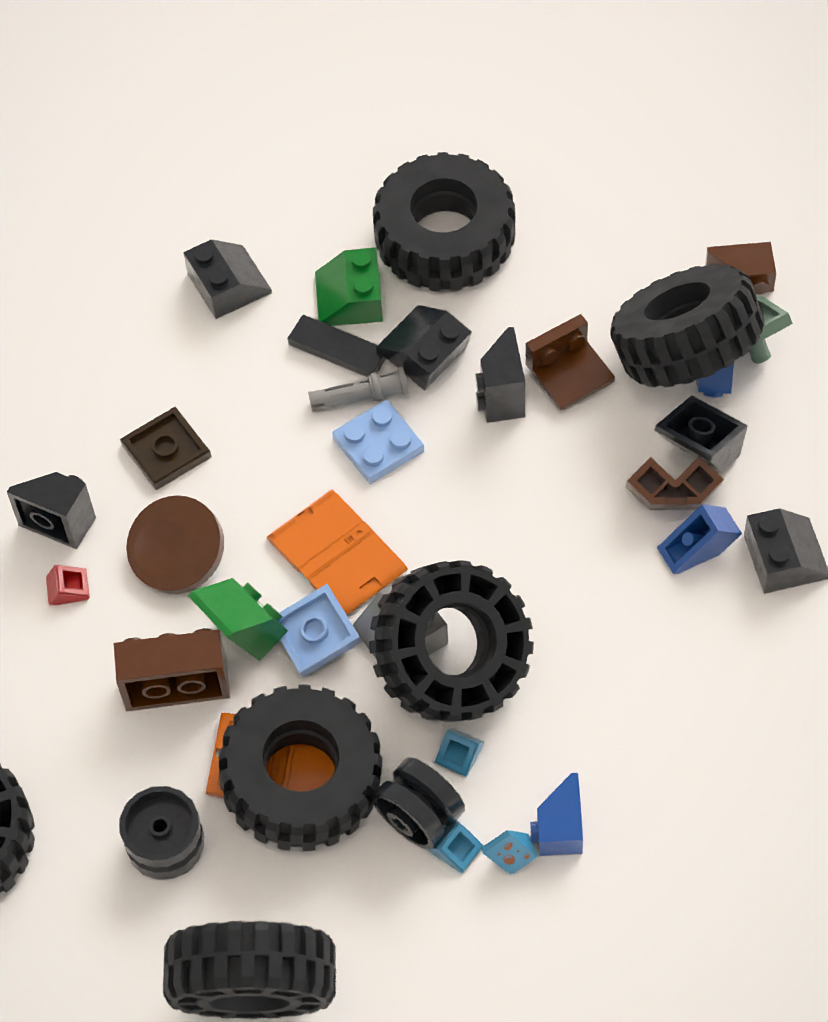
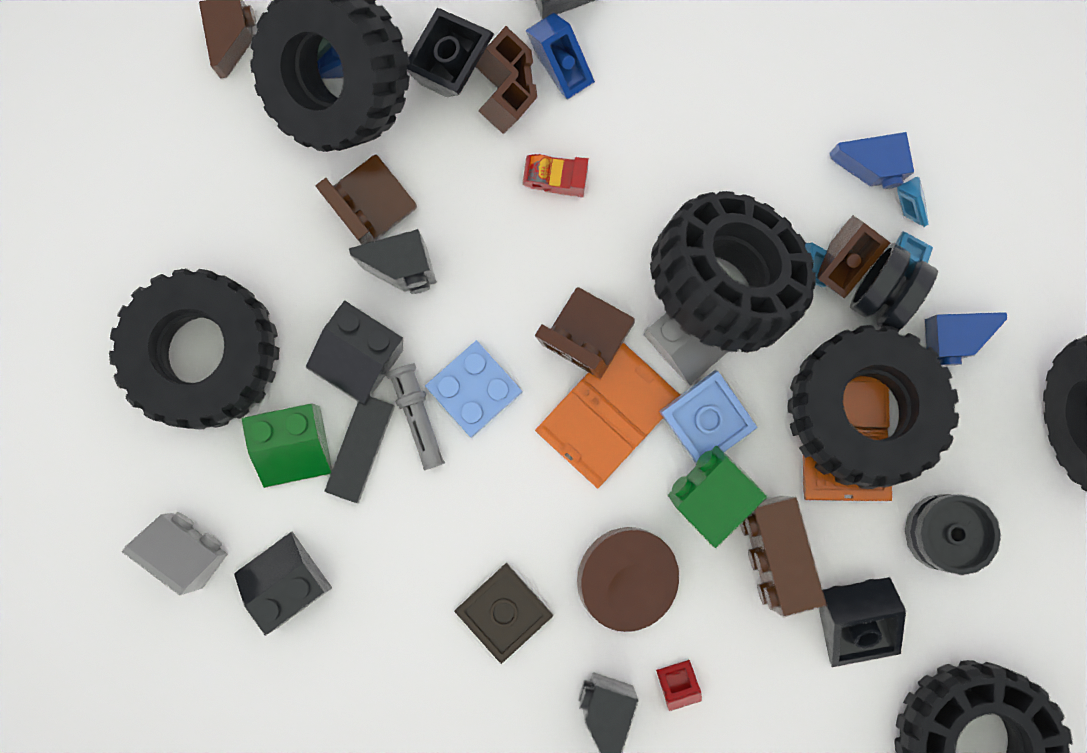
camera: 100 degrees left, 25 degrees up
none -> light grey slope [121,512,228,596]
none -> red leg [522,154,589,197]
none -> reddish brown bracket [534,287,635,379]
none -> reddish brown slope [816,215,891,299]
none -> black slope [819,577,906,667]
none -> blue slope [925,312,1007,366]

